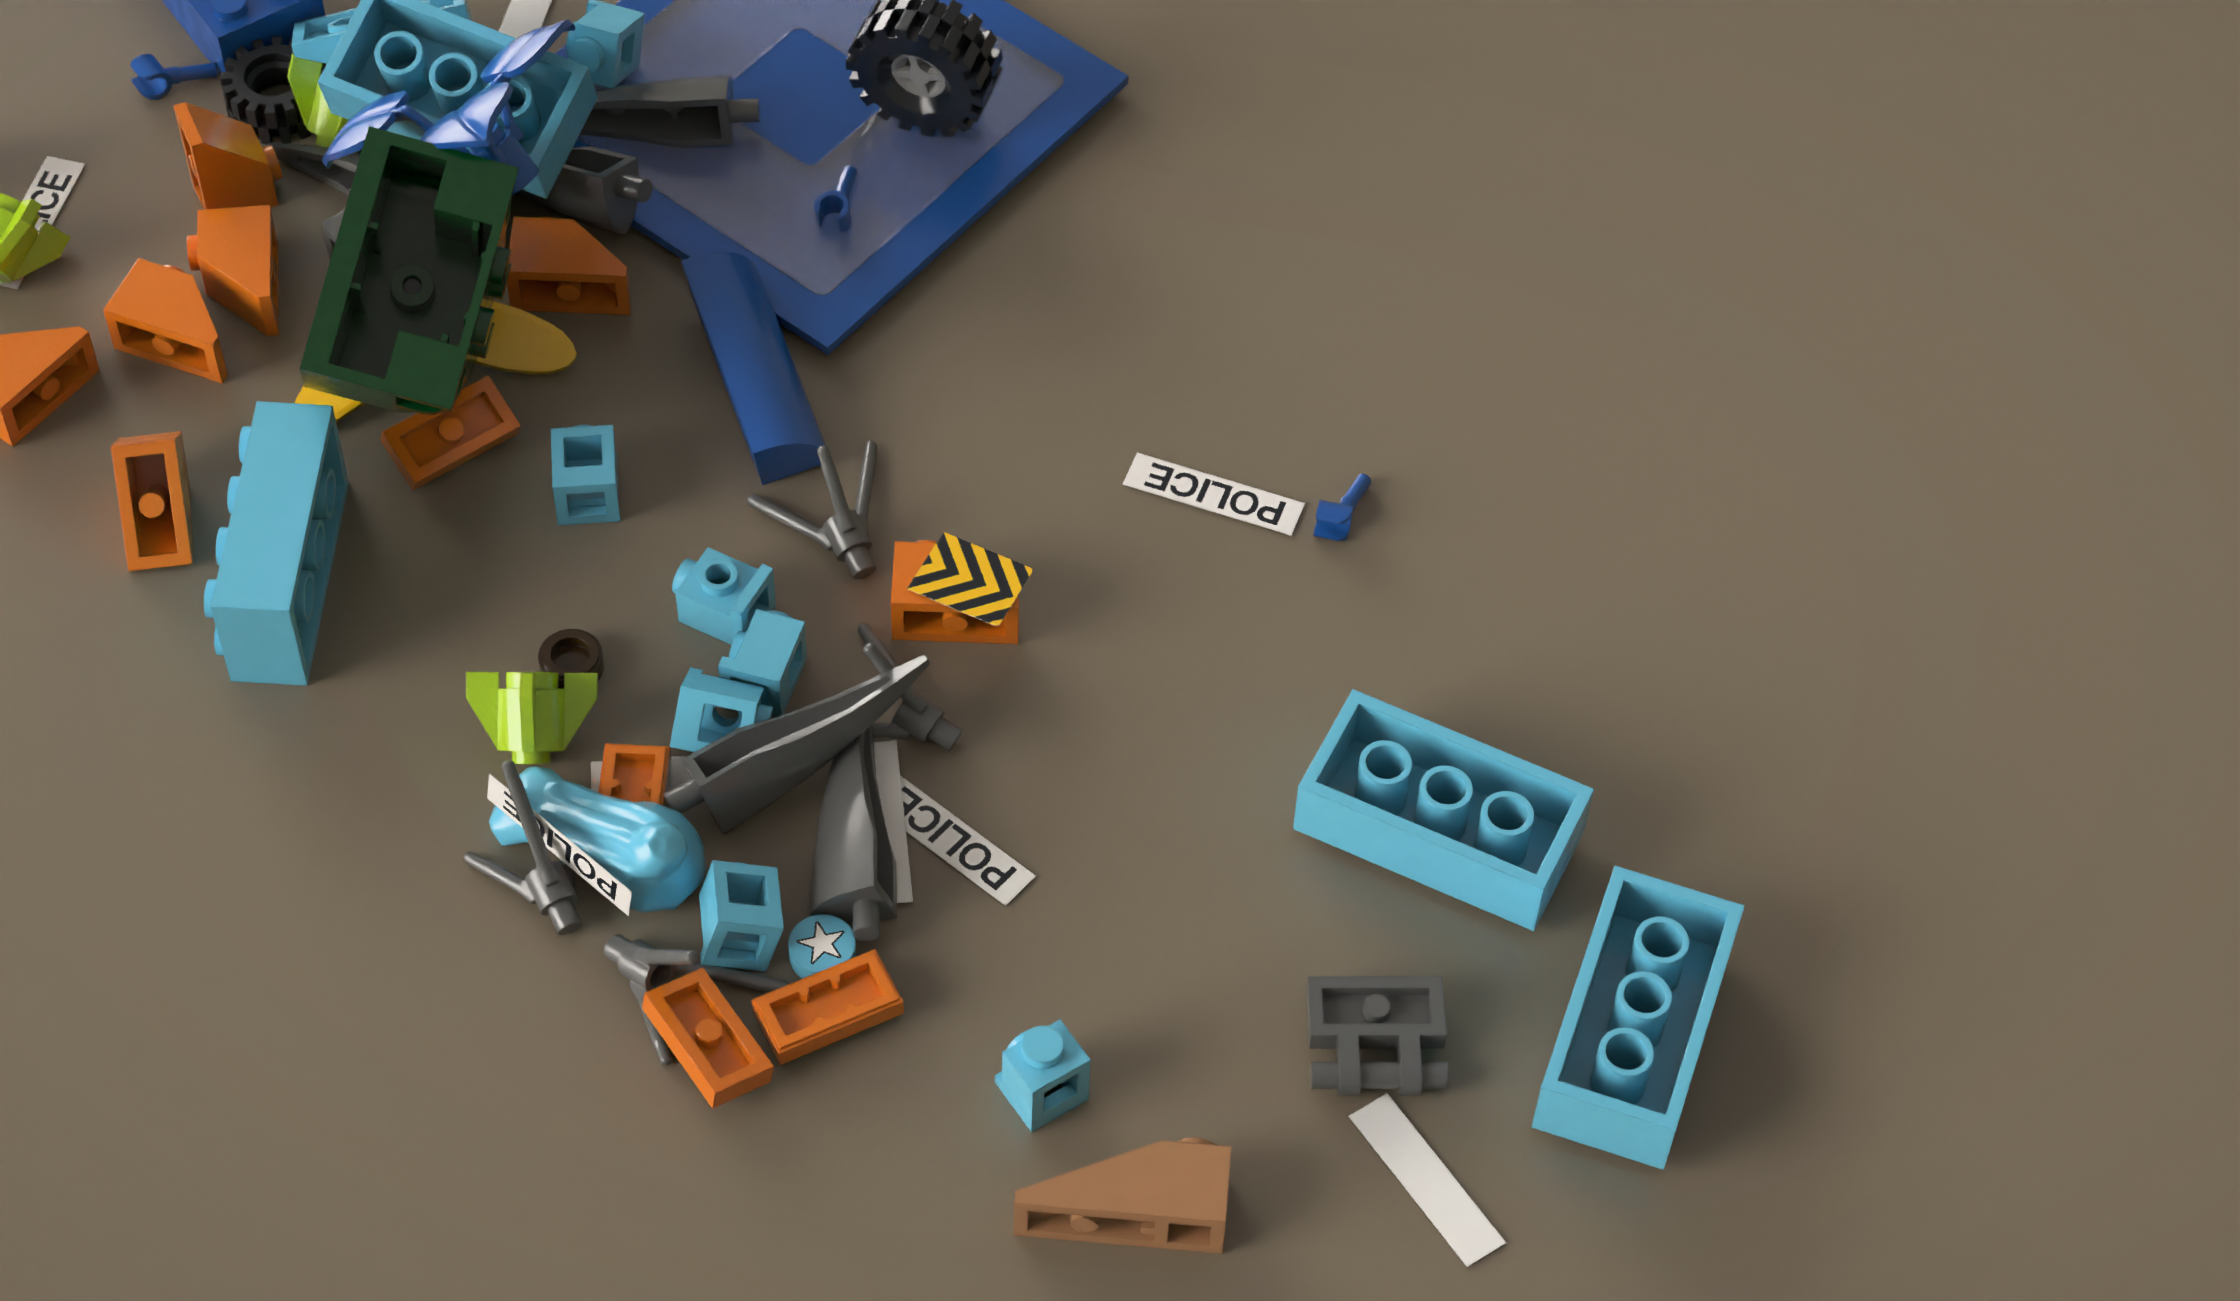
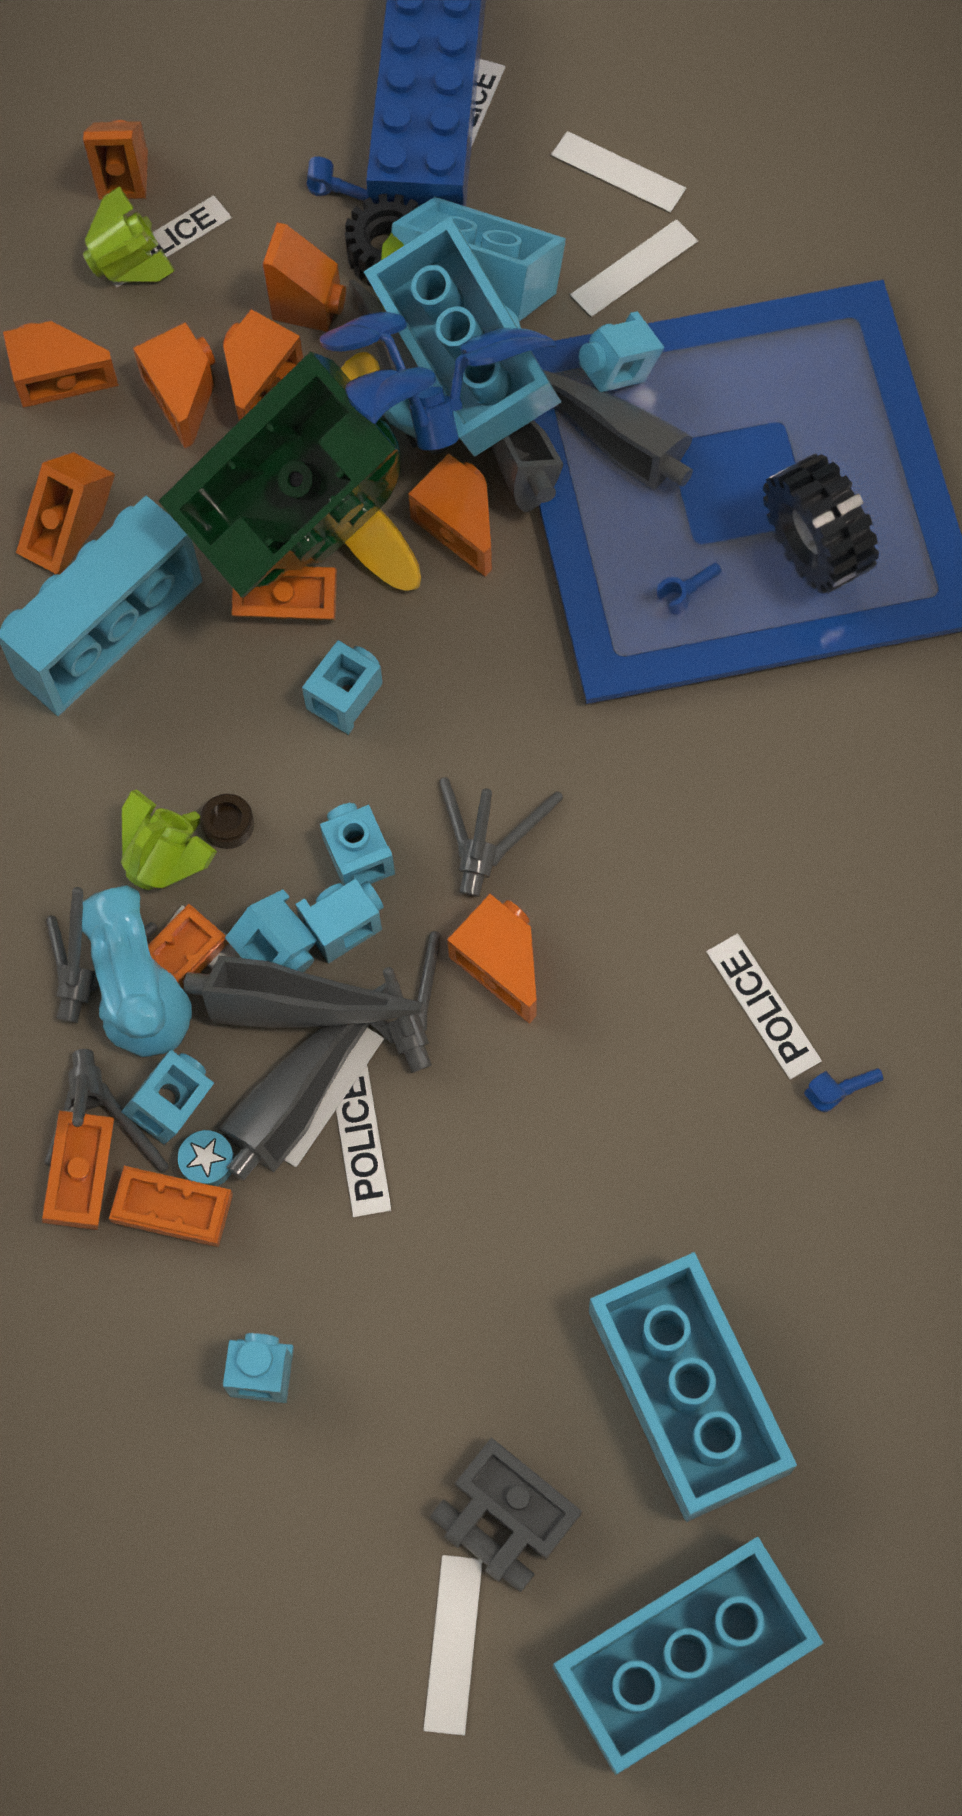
camera: 45 degrees right, 15 degrees up
white sticker [487,773,632,916] -> none
blue brick [681,252,826,485] -> none
sticker [907,532,1033,626] -> none
medium nougat slope [1014,1137,1232,1254] -> none

